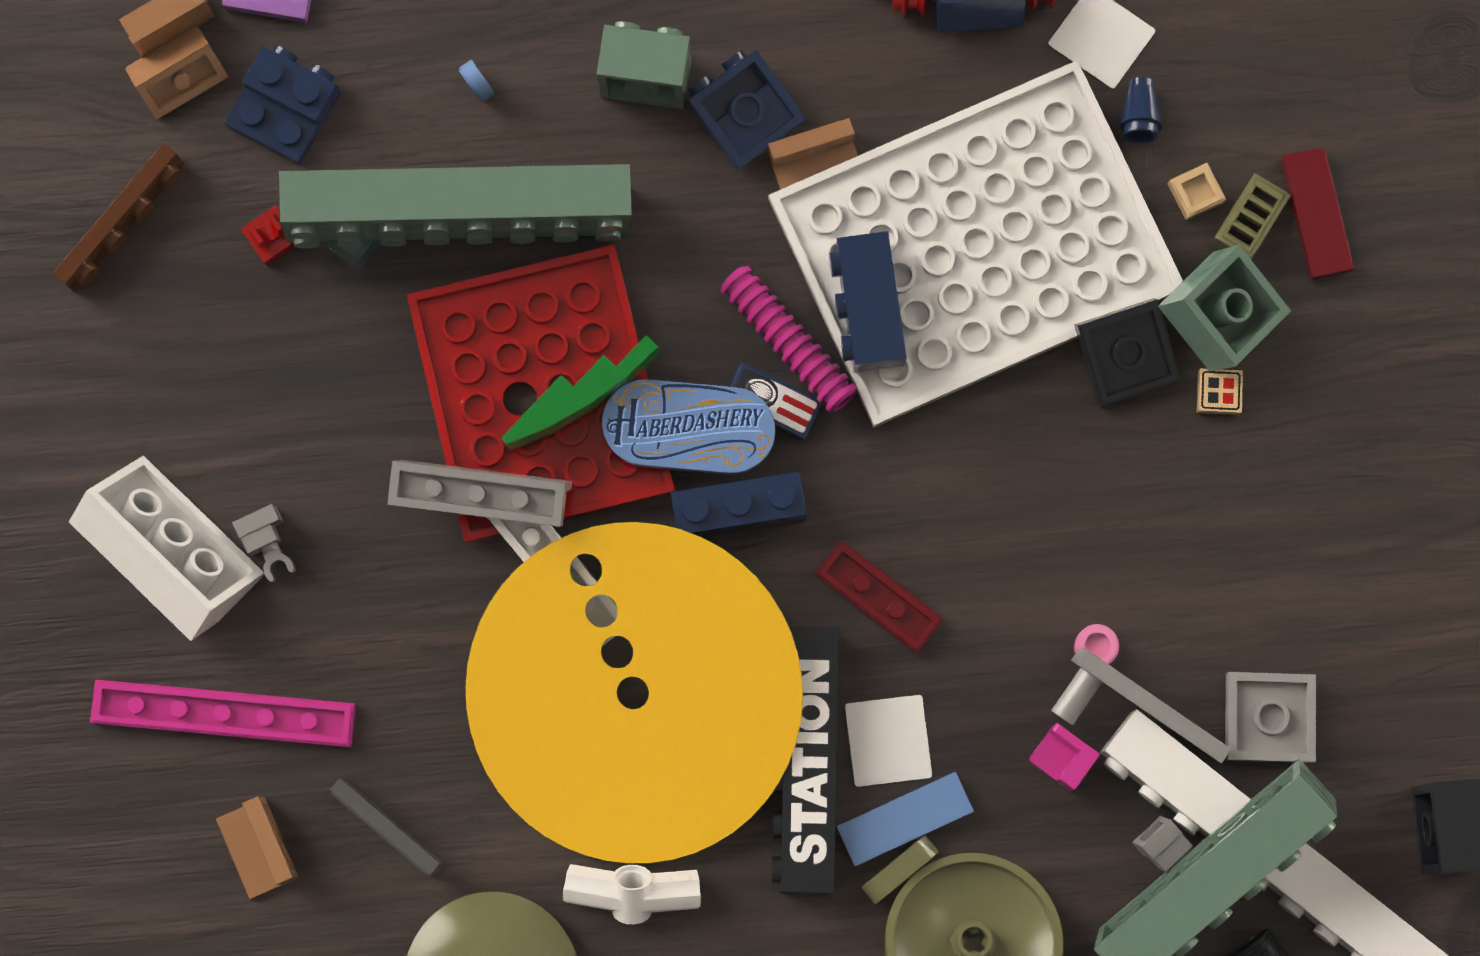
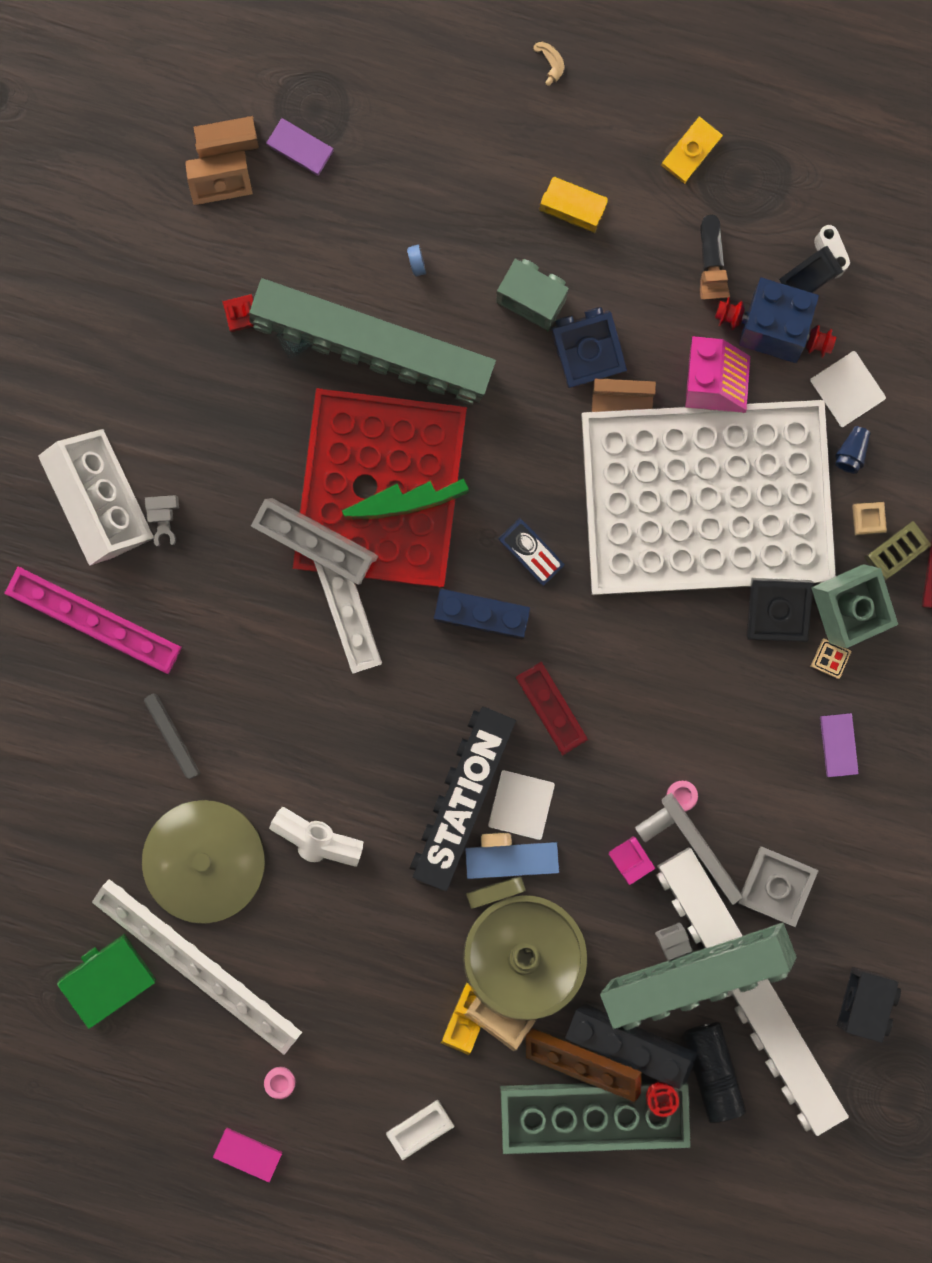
camera: 15 degrees right, 5 degrees up
reddish brown plate [52,143,184,293] -> none
medium nougat panel [216,796,299,899] -> none
dark blue plate [224,45,341,165] -> none
yellow piece [466,522,803,863] -> none
medium blue tile [602,379,775,475] -> none
dark pink piece [720,266,858,413] -> none
dark blue brick [829,231,907,373] -> none
none -> tan tile [480,833,512,847]
none -> dark pink slope [685,336,750,413]
none -> medium lavender tile [820,713,859,777]

